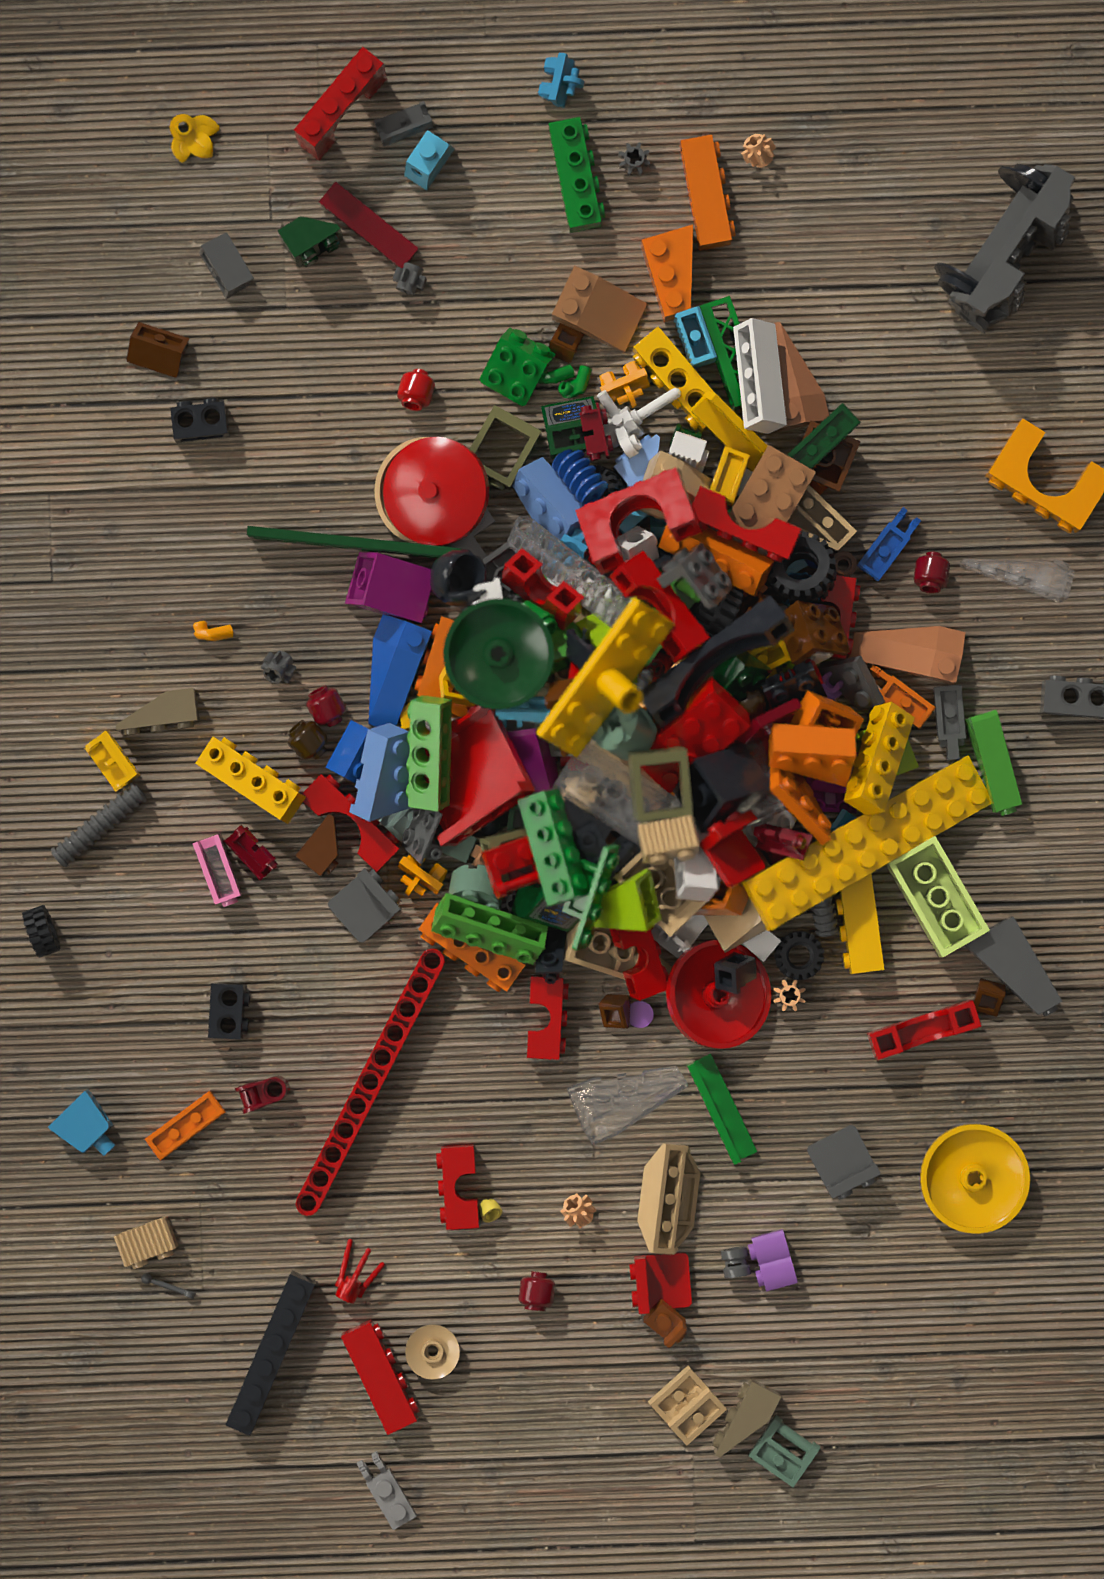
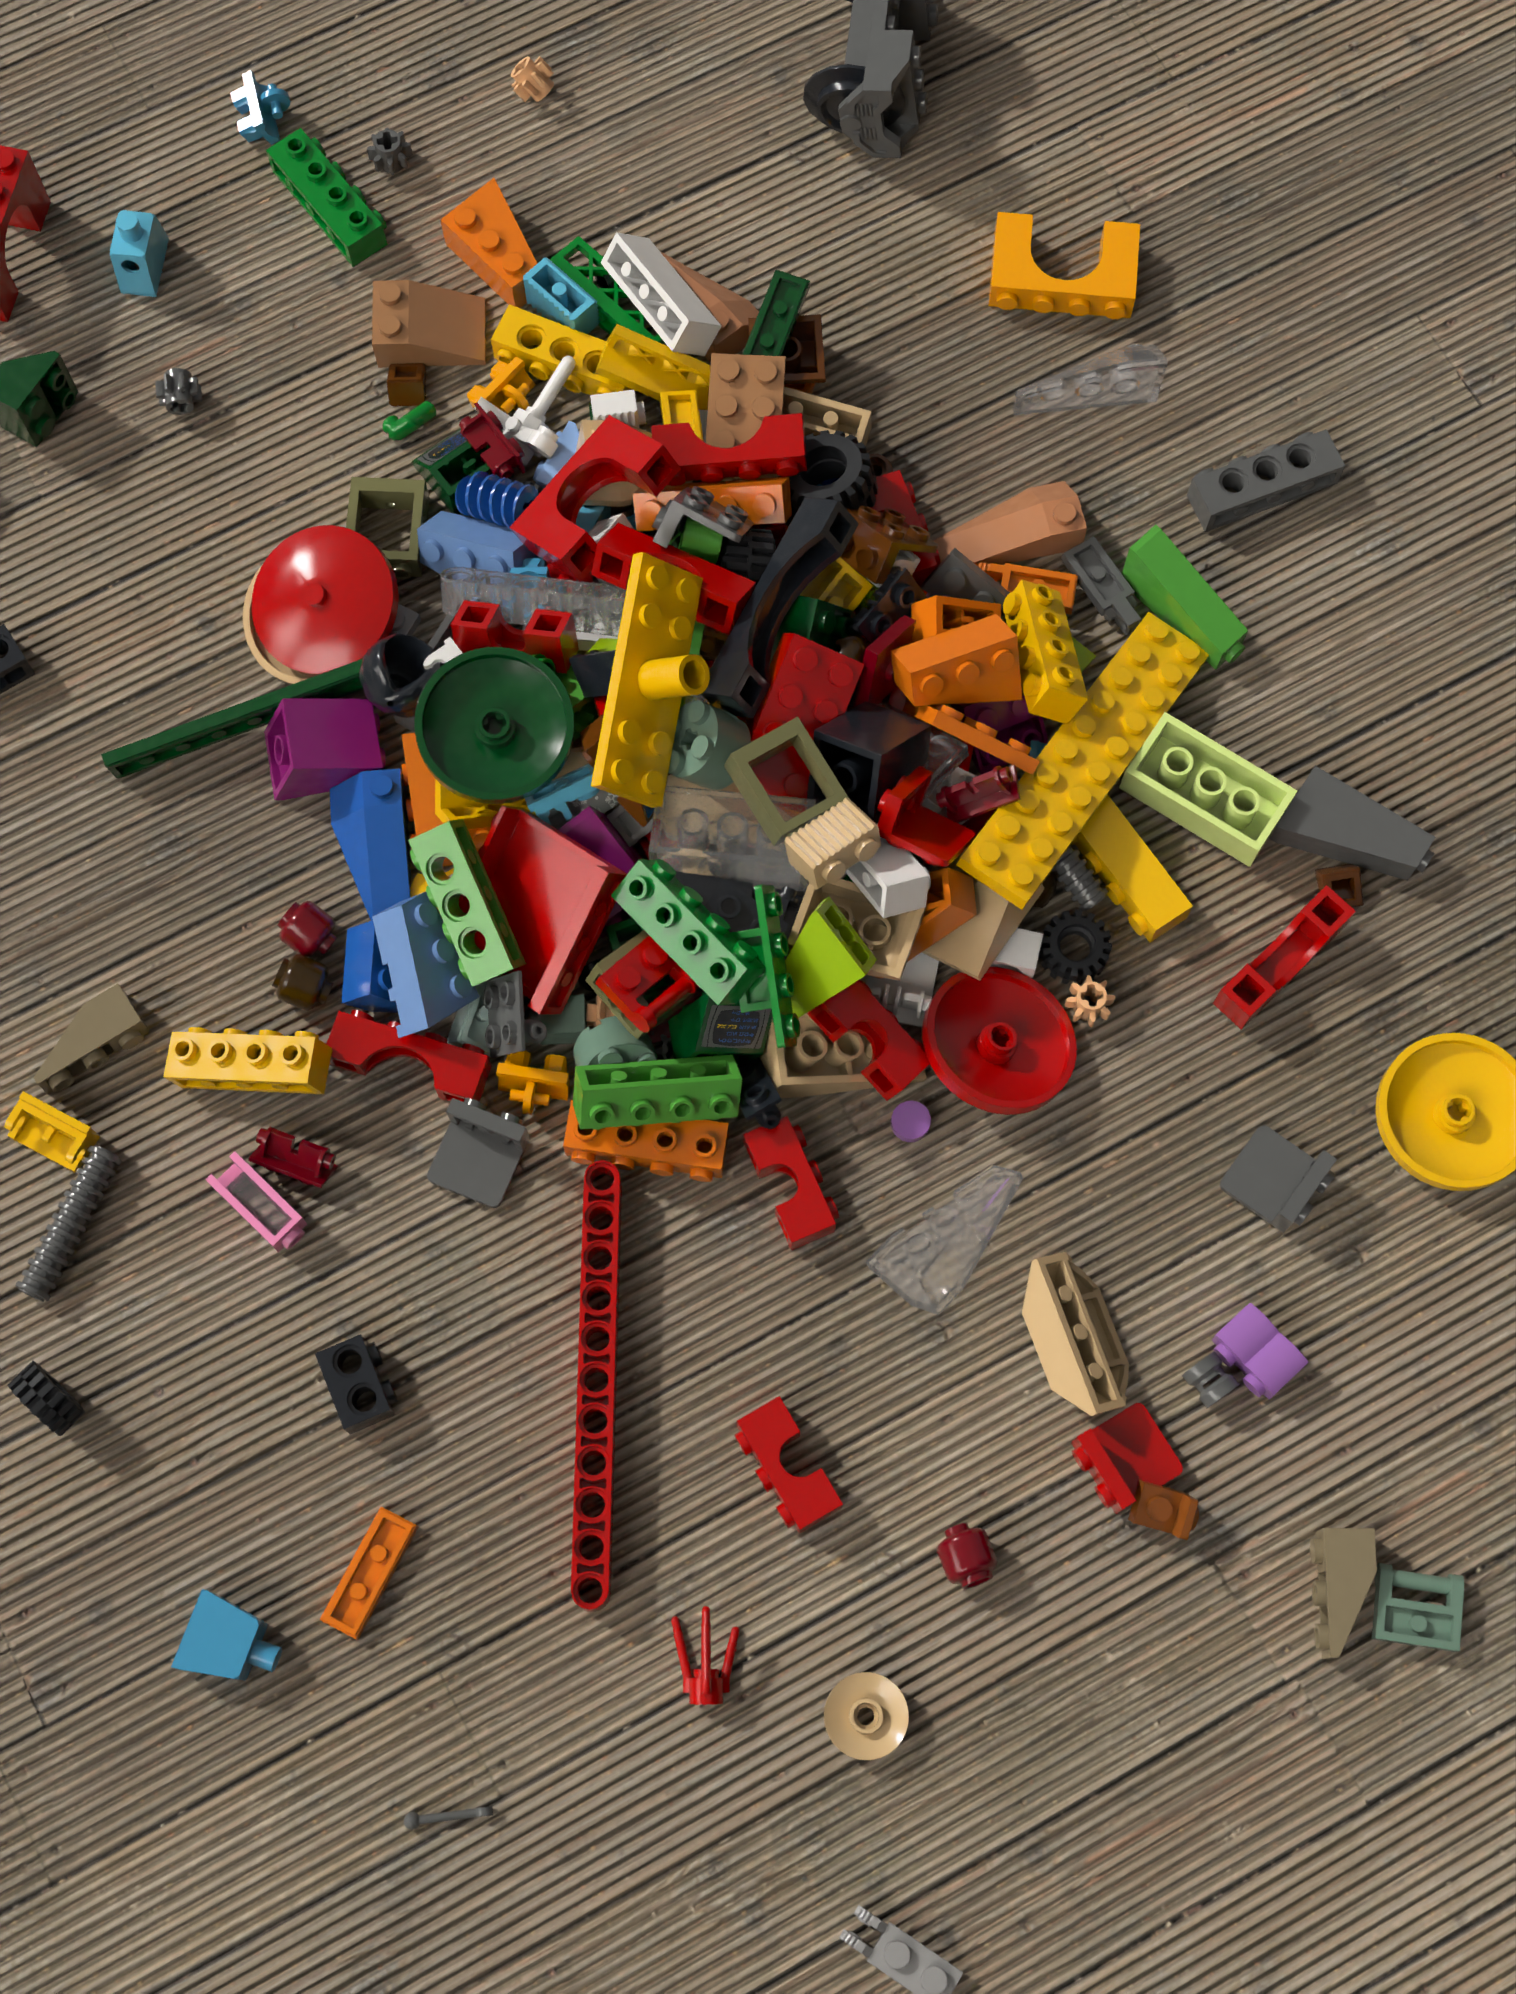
camera: 30 degrees left, 15 degrees down
tan brick [114,1216,178,1269] -> none
light orange arm [193,621,233,642] -> none
black arch [225,1270,317,1436] -> none
dark red piece [235,1076,290,1114] -> none
dark grey gear [261,651,296,684] -> none
reddish brown slope [295,814,339,876] -> none
dark red tile [319,181,419,269] -> none
red brick [341,1319,420,1435] -> none
dark grey hinge [374,101,433,147] -> none
red head [397,369,435,411] -> none
light yellow hinge [478,1199,502,1223] -> none
green bracket [480,327,556,406] -> none
green arm [558,365,593,399] -> none
light nougat gear [560,1193,596,1228] -> none
reddish brown slope [598,994,630,1029] -> none
tan slope [648,1365,727,1445] -> none
orange brick [679,134,736,251] -> none
green fence [687,1053,757,1165] -> none
black brick [714,952,757,994] -> none
blue hinge [857,507,921,582] -> none
dark red head [914,551,950,594] -> none

